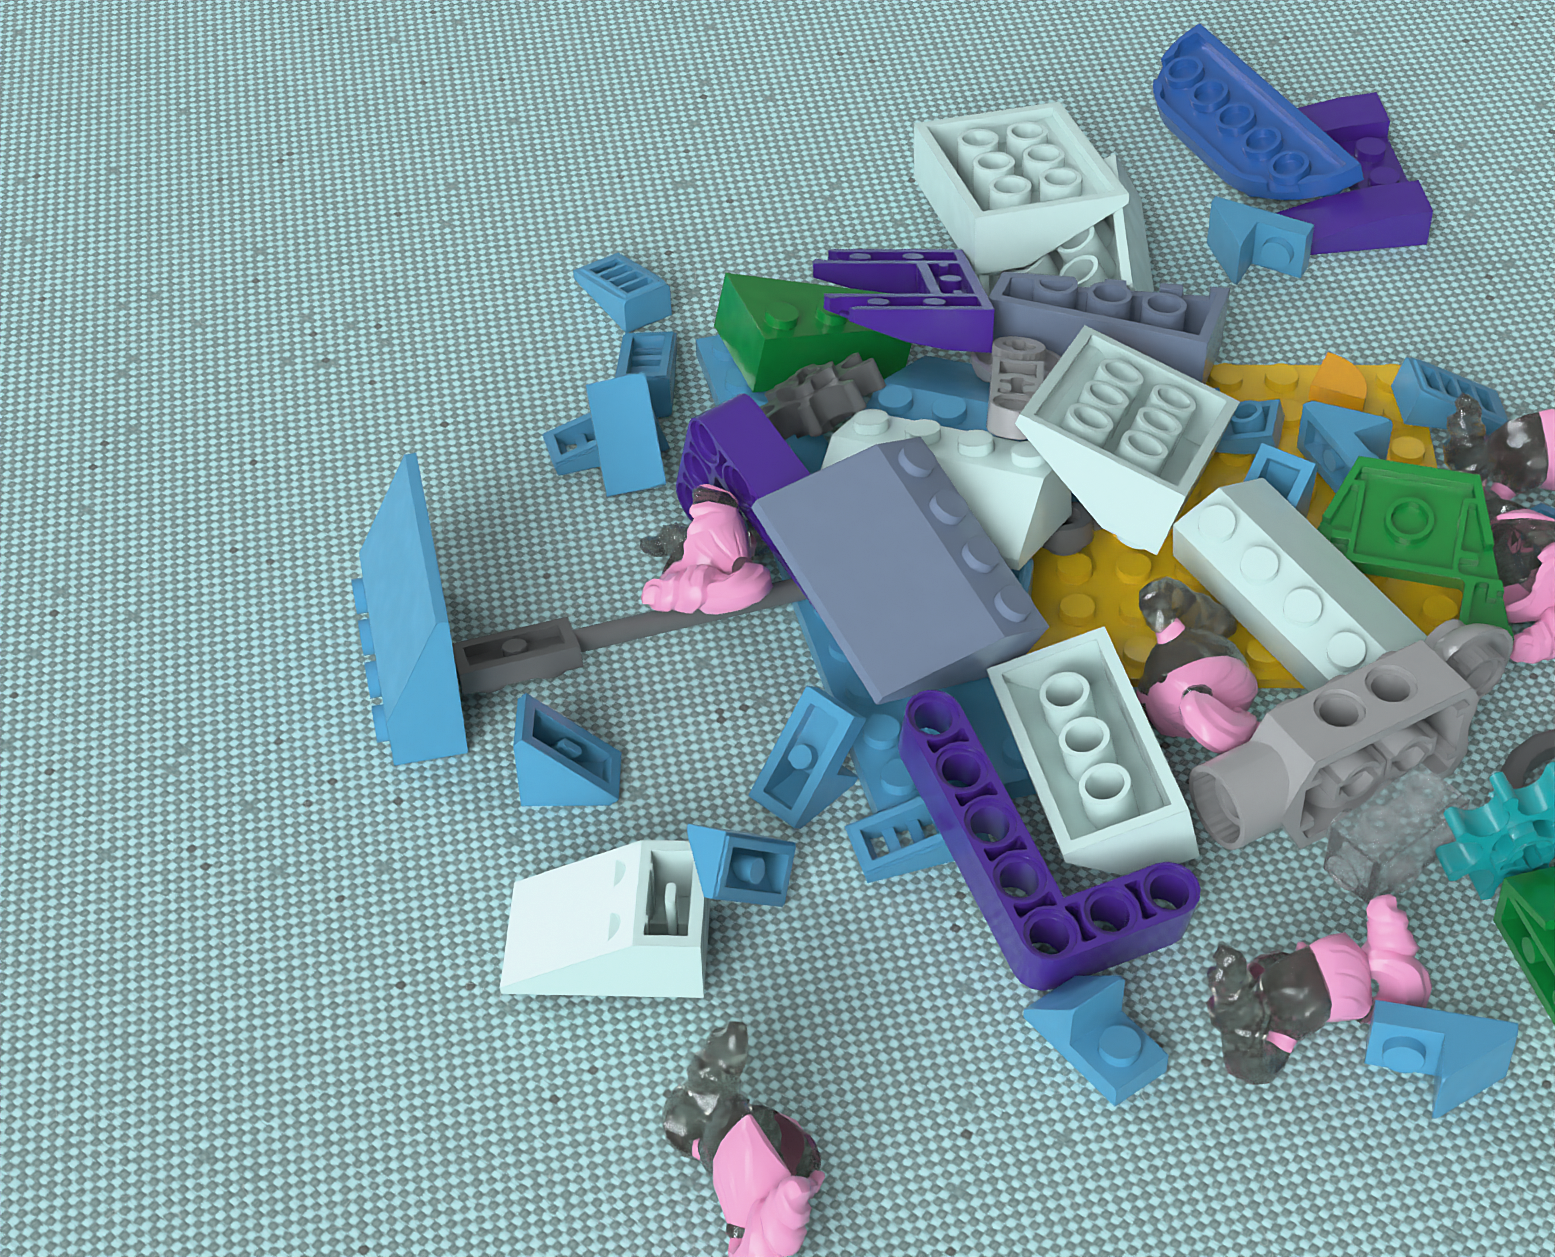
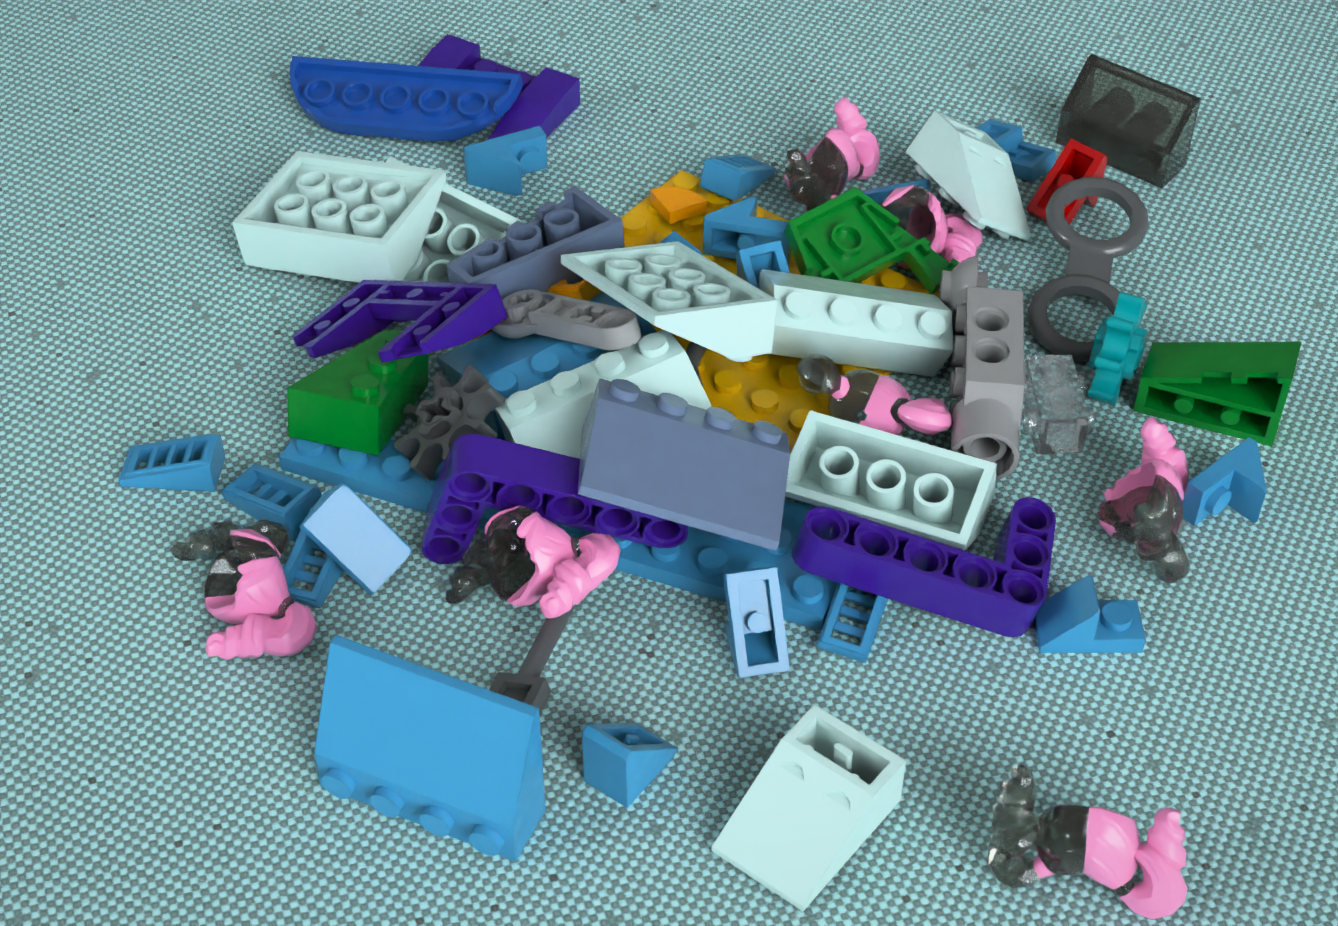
camera: 55 degrees left, 0 degrees up
dark azure slope [687,823,796,907] -> none
none -> bright pink hair [171,519,317,660]

